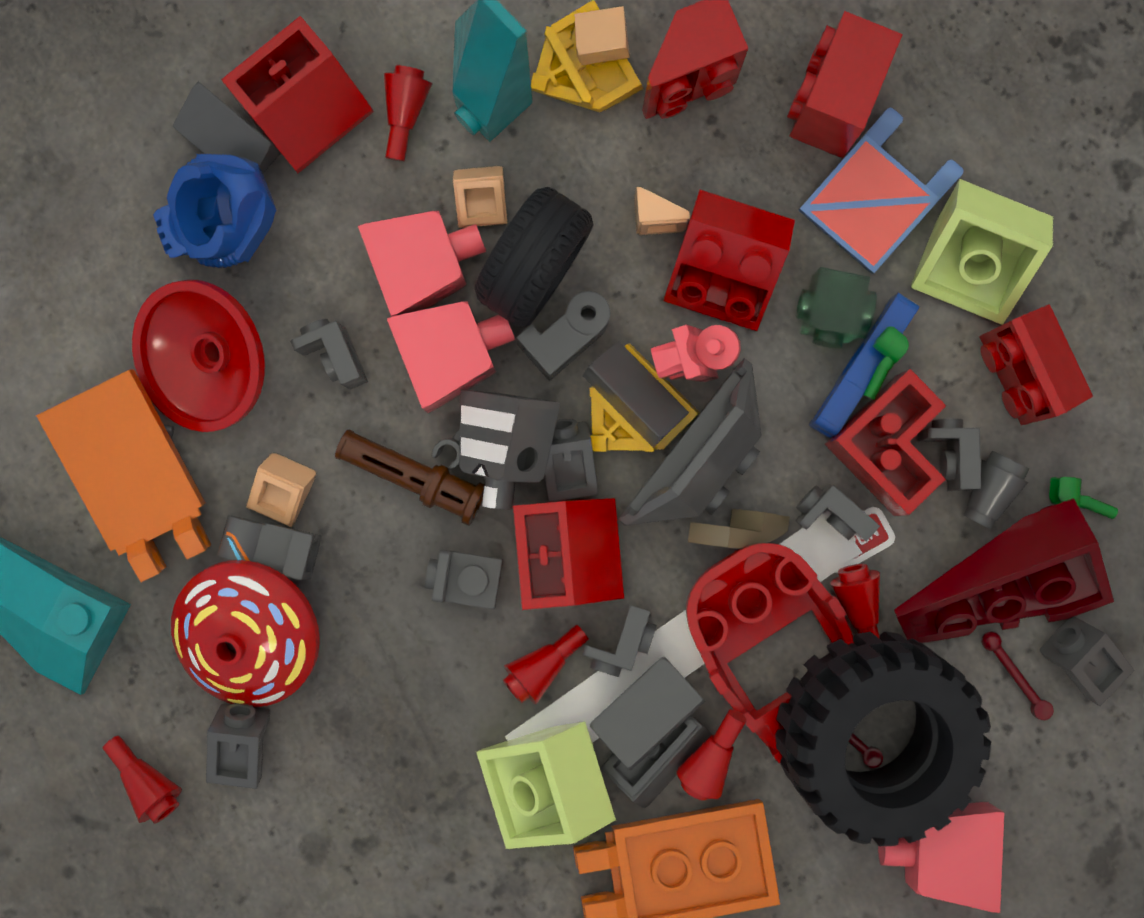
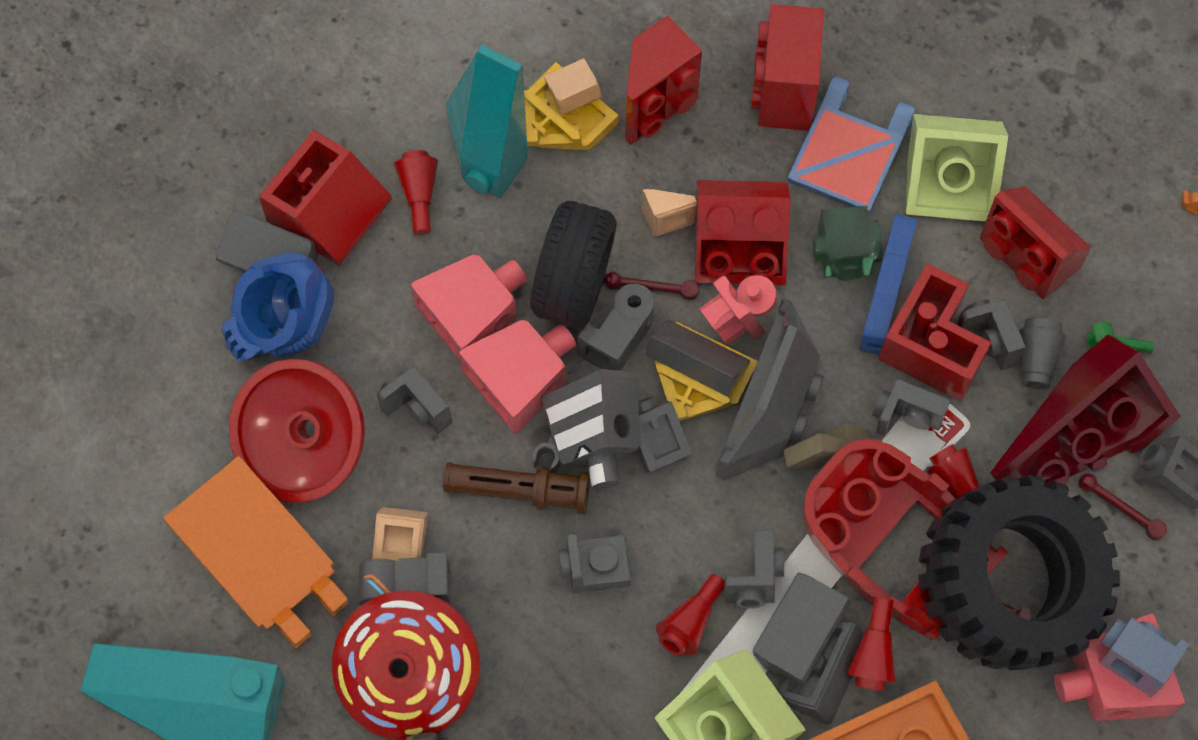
camera: 15 degrees left, 20 degrees down
light nougat slope [453,166,508,228] -> none
red slope [513,498,624,610] -> none
green hand [863,326,909,400] -> none
none -> dark red hinge [604,272,699,301]
none -> sand blue brick [1099,617,1190,697]

